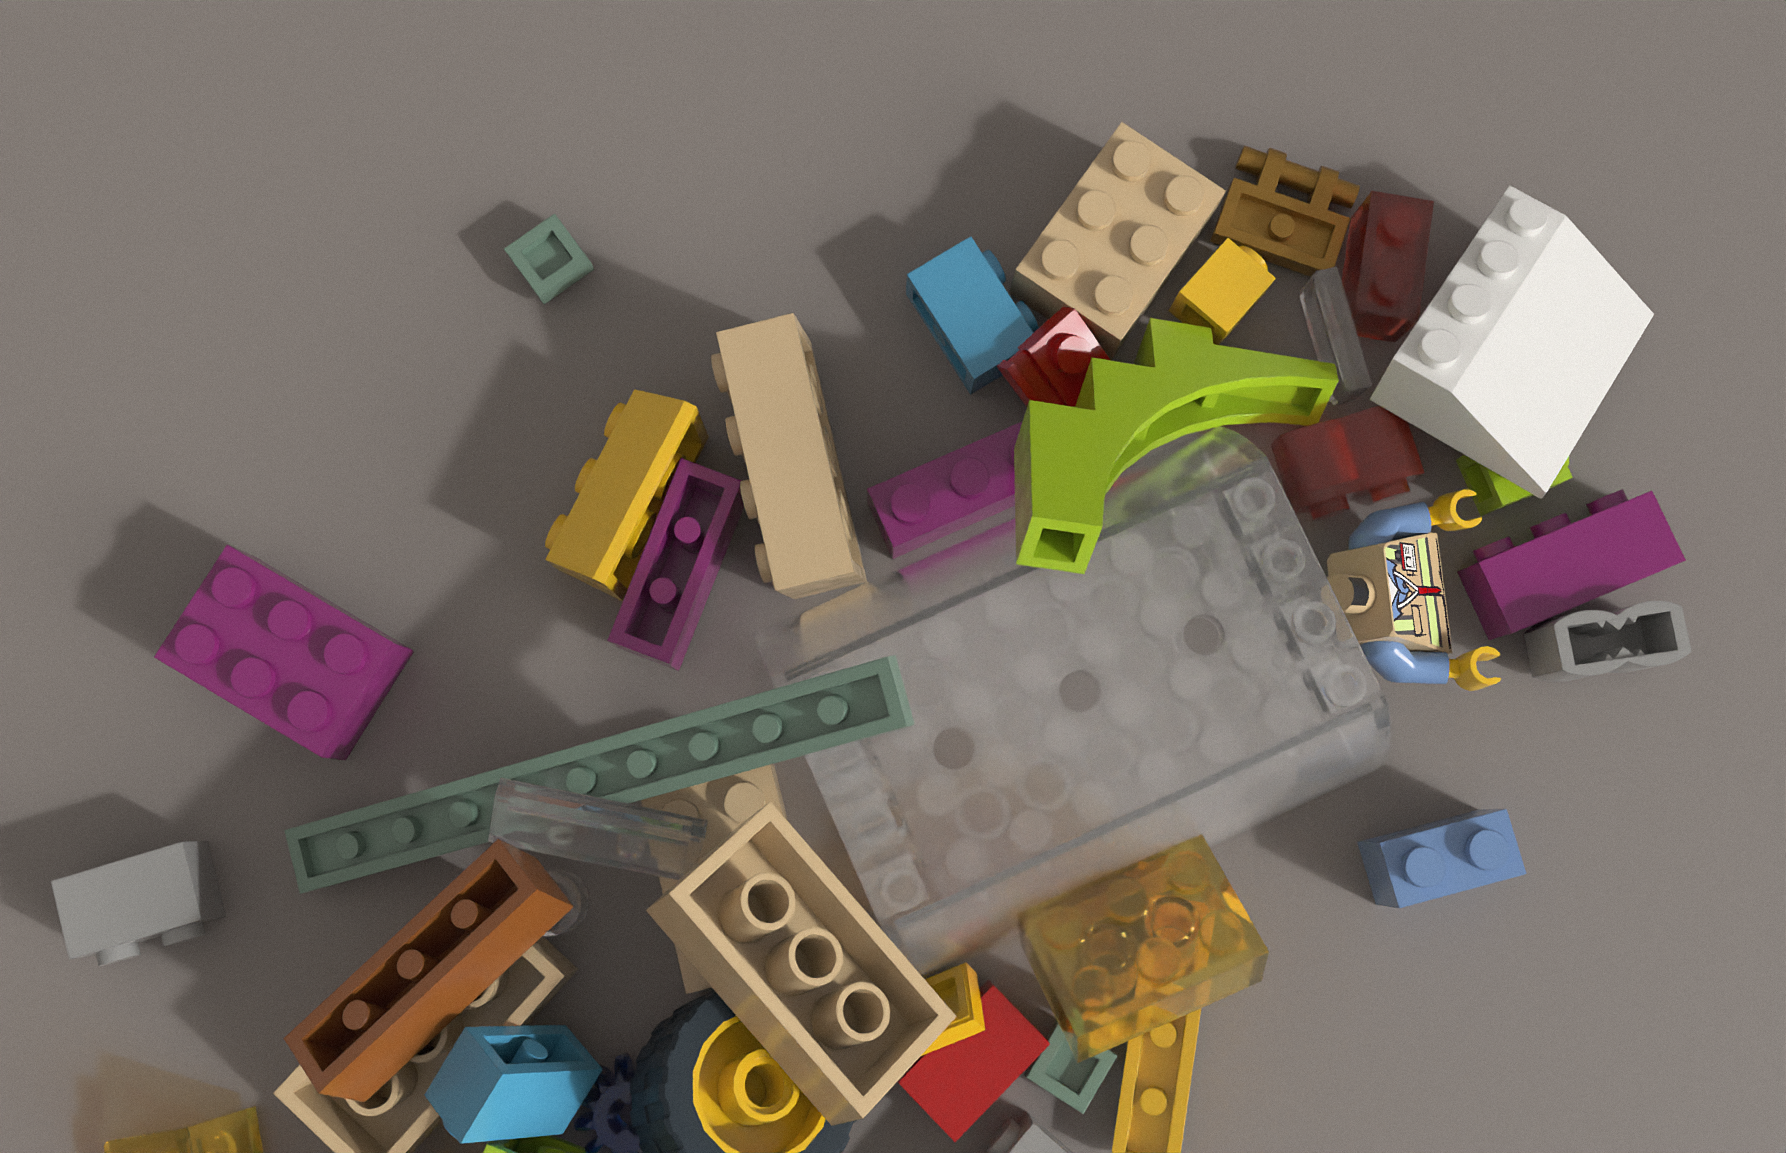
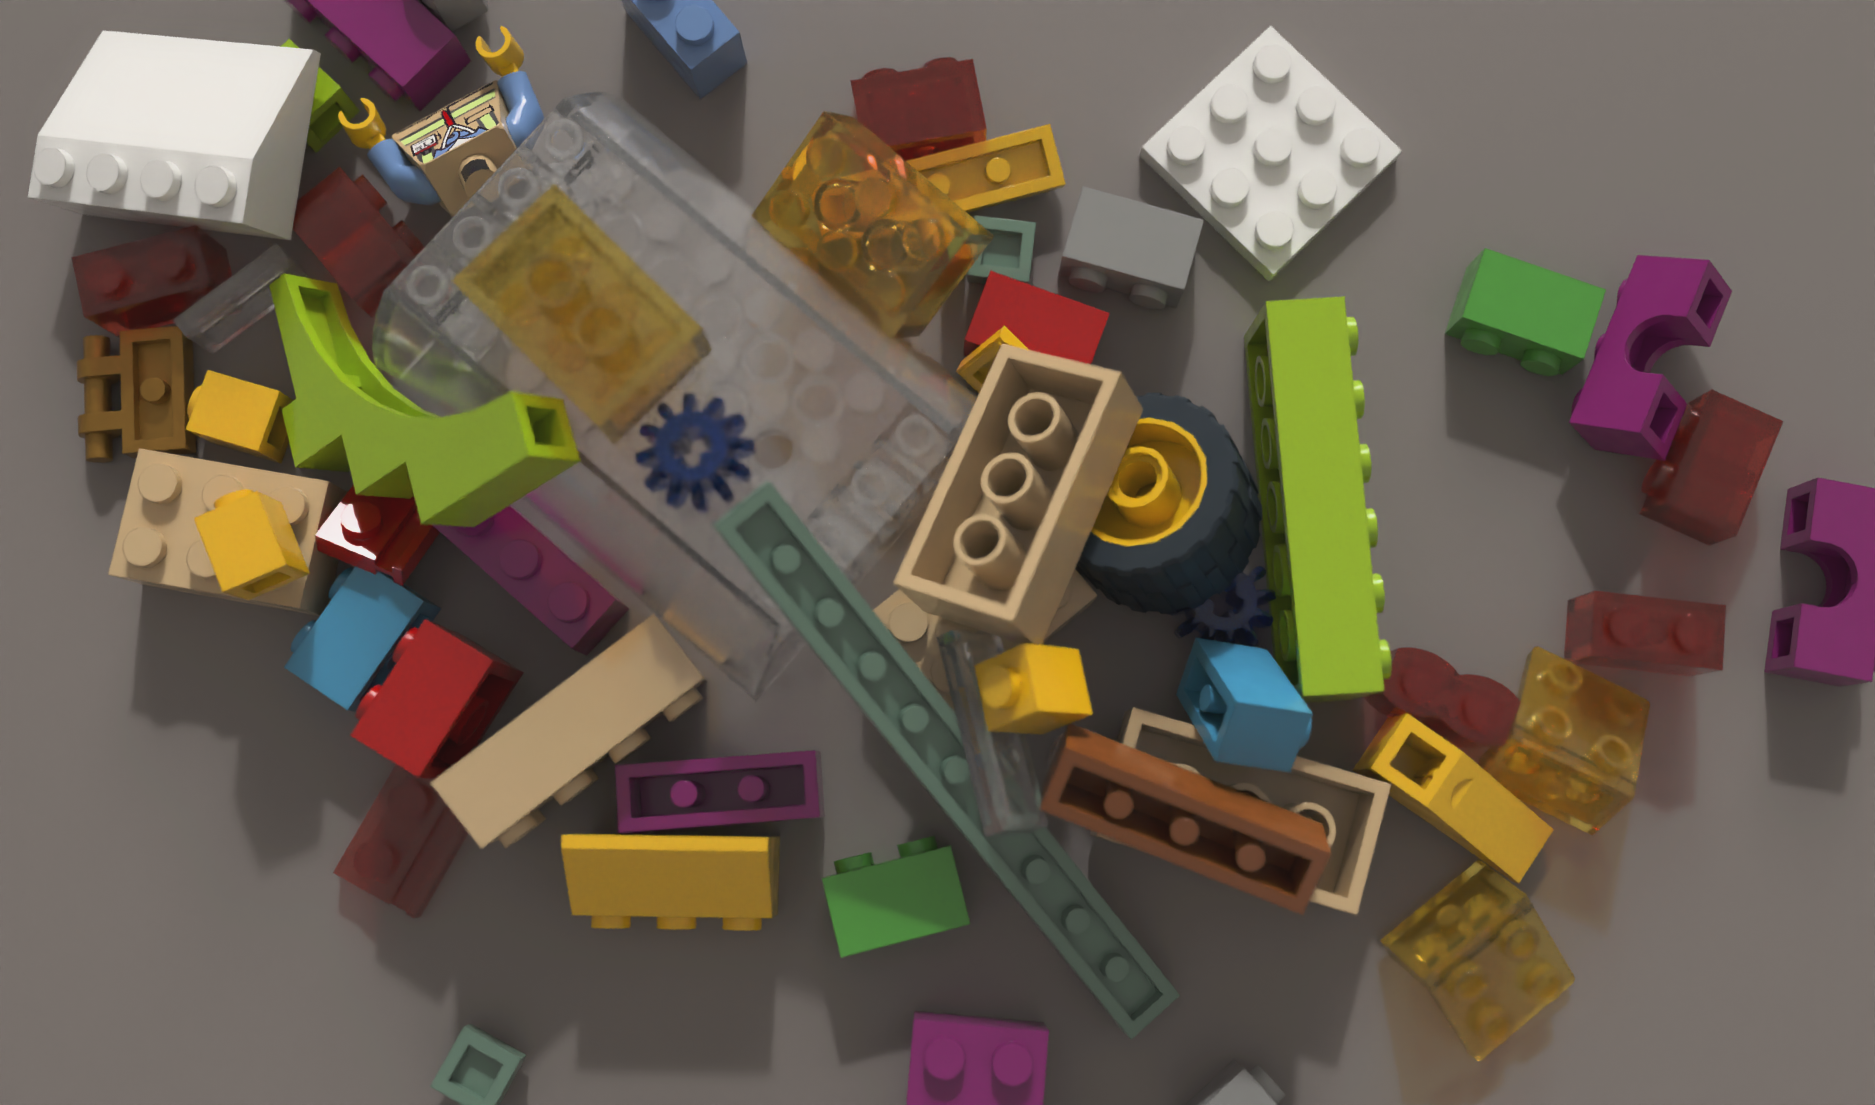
camera: 110 degrees left, 0 degrees up
none -> yellow brick [193,489,310,600]
none -> clear red plate [333,764,469,918]
none -> red brick [350,619,524,780]
none -> clear yellow brick [451,183,713,445]
none -> clear blue gear [635,393,756,513]
none -> bright green brick [822,835,970,957]
none -> clear red brick [850,57,987,171]
none -> yellow brick [974,643,1093,735]

